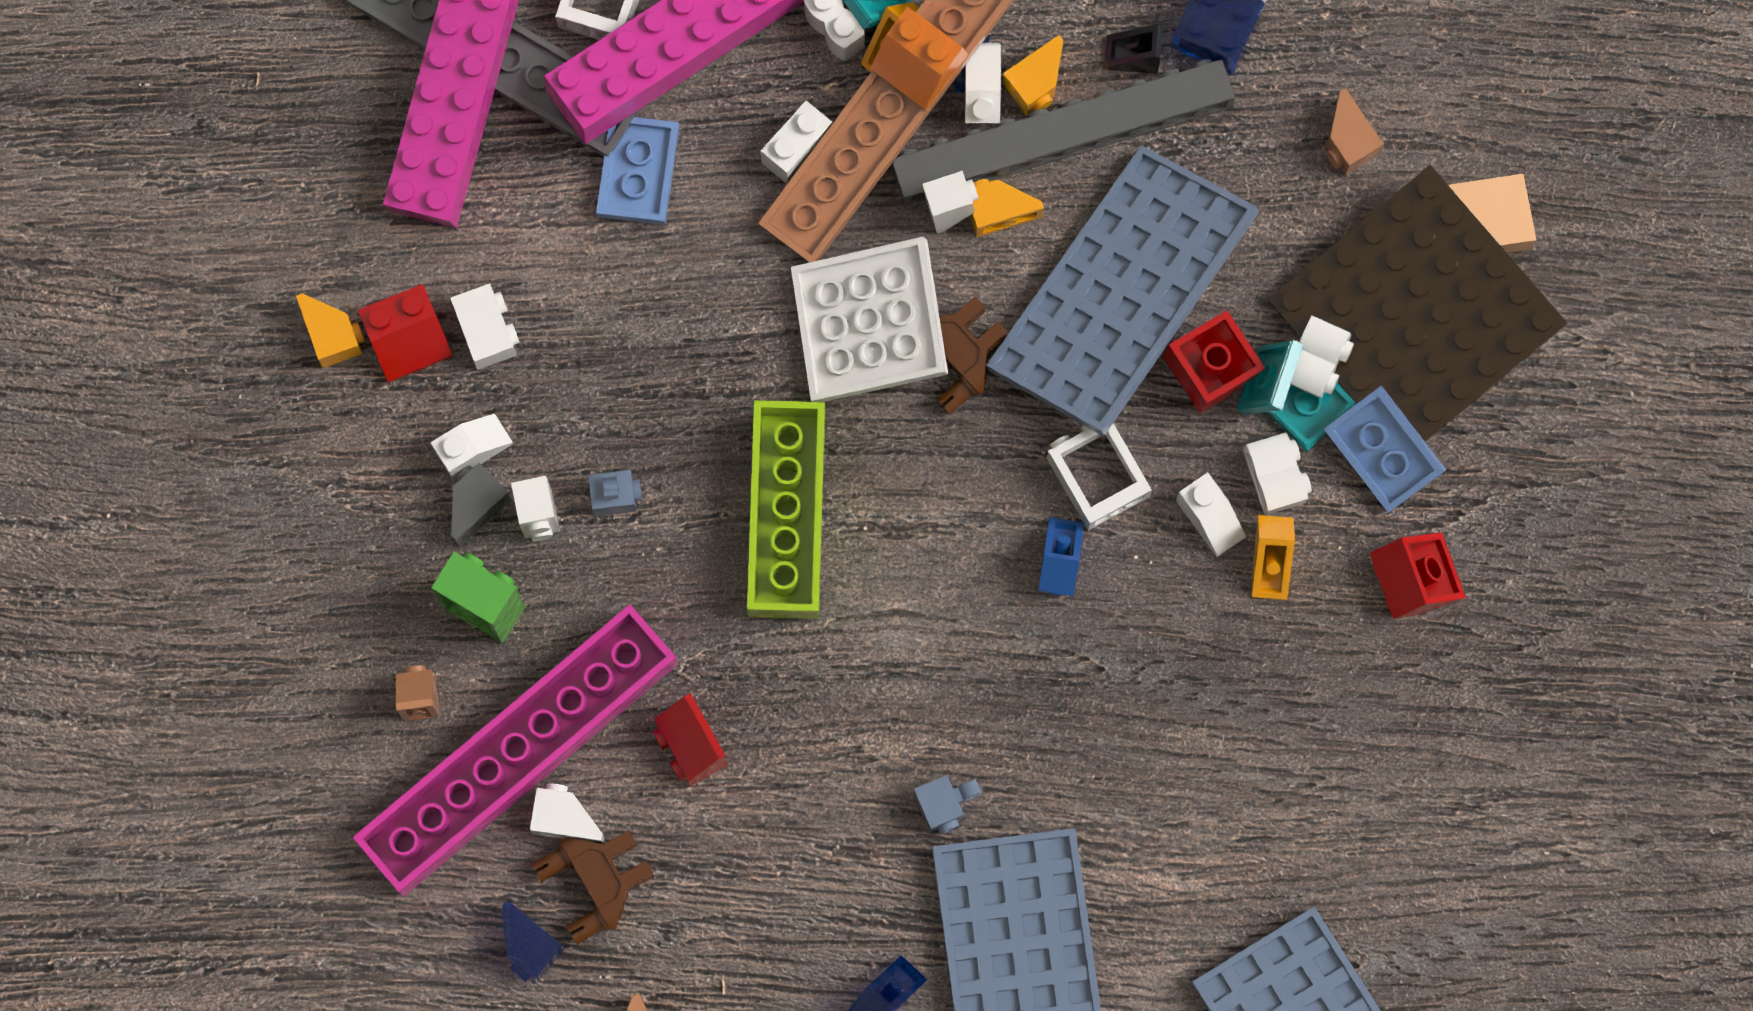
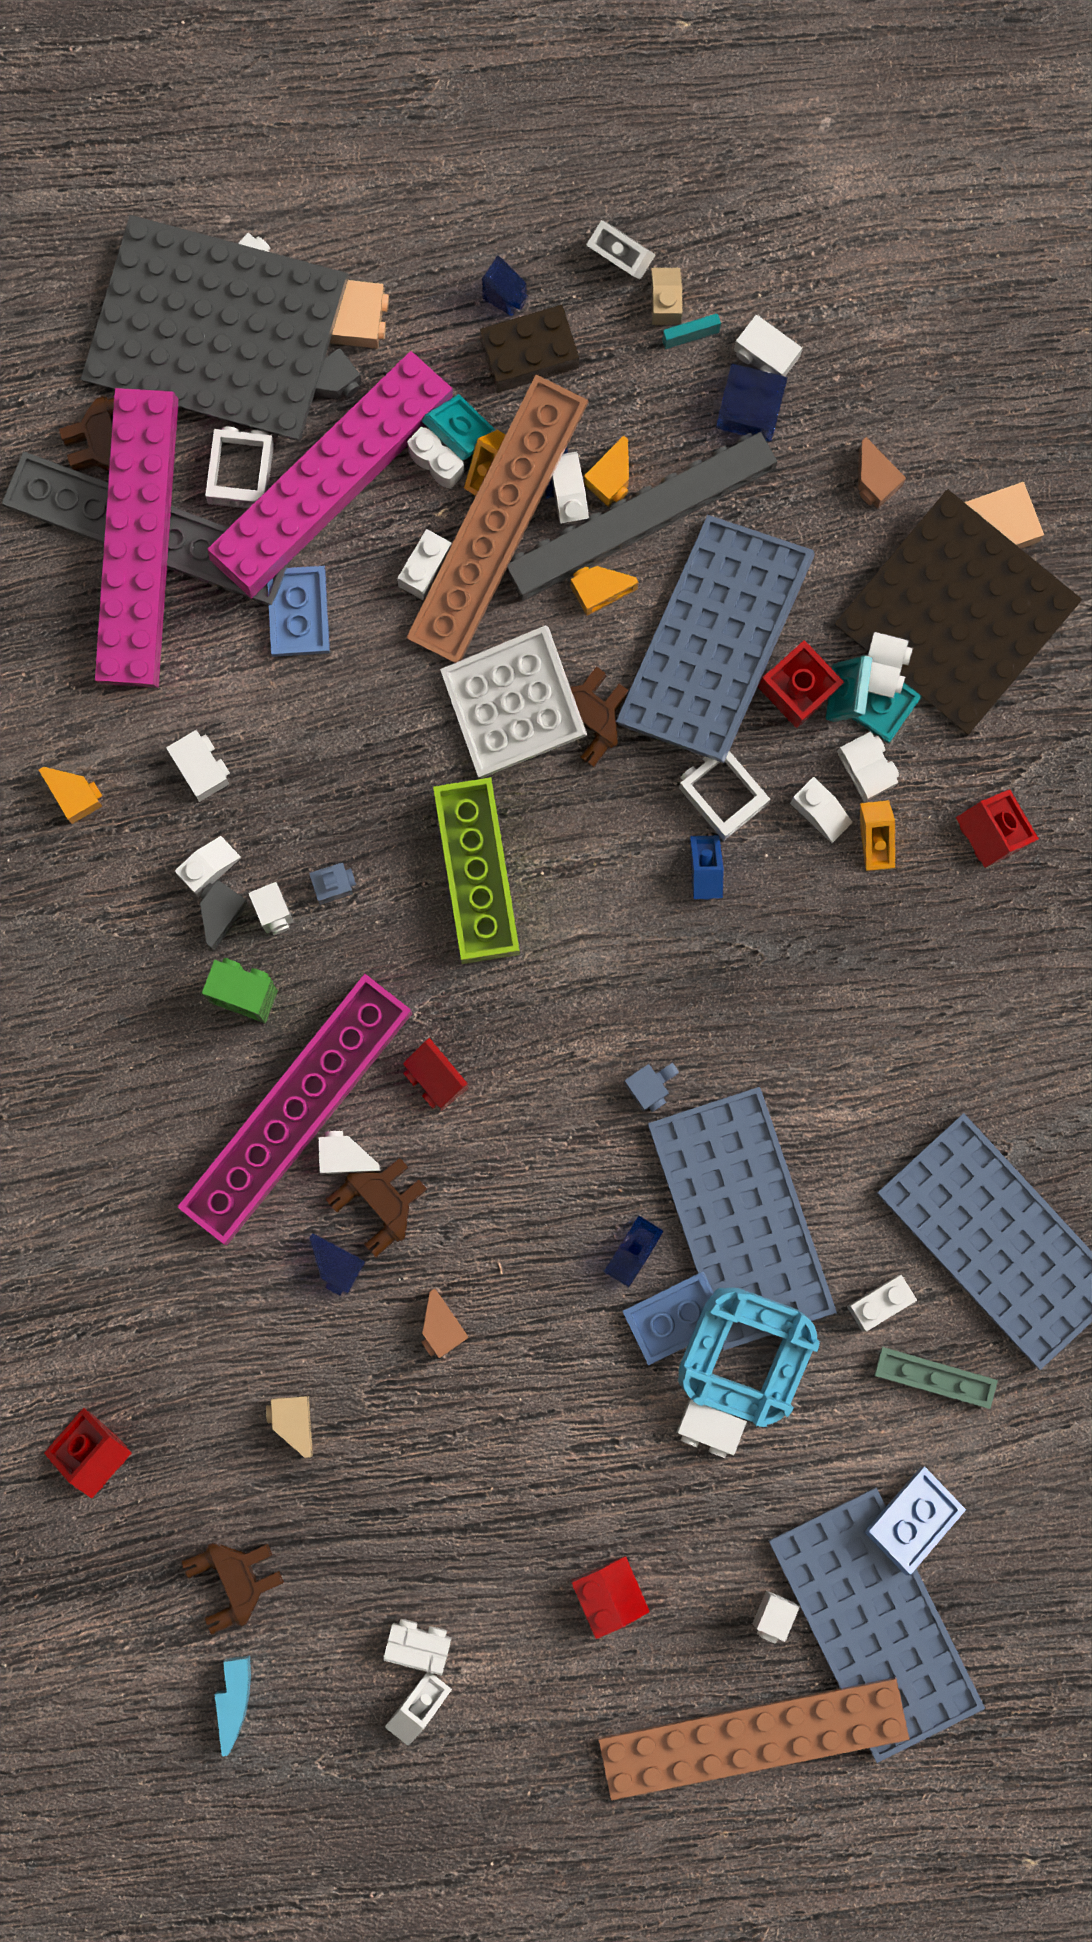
camera: 15 degrees left, 5 degrees up
red slope [358,284,453,383] -> none
nougat slope [396,665,440,722] -> none
orange slope [870,6,968,110] -> none
white slope [922,171,979,234] -> none
black slope [1104,23,1163,74] -> none
medium blue plate [1324,385,1446,513] -> none

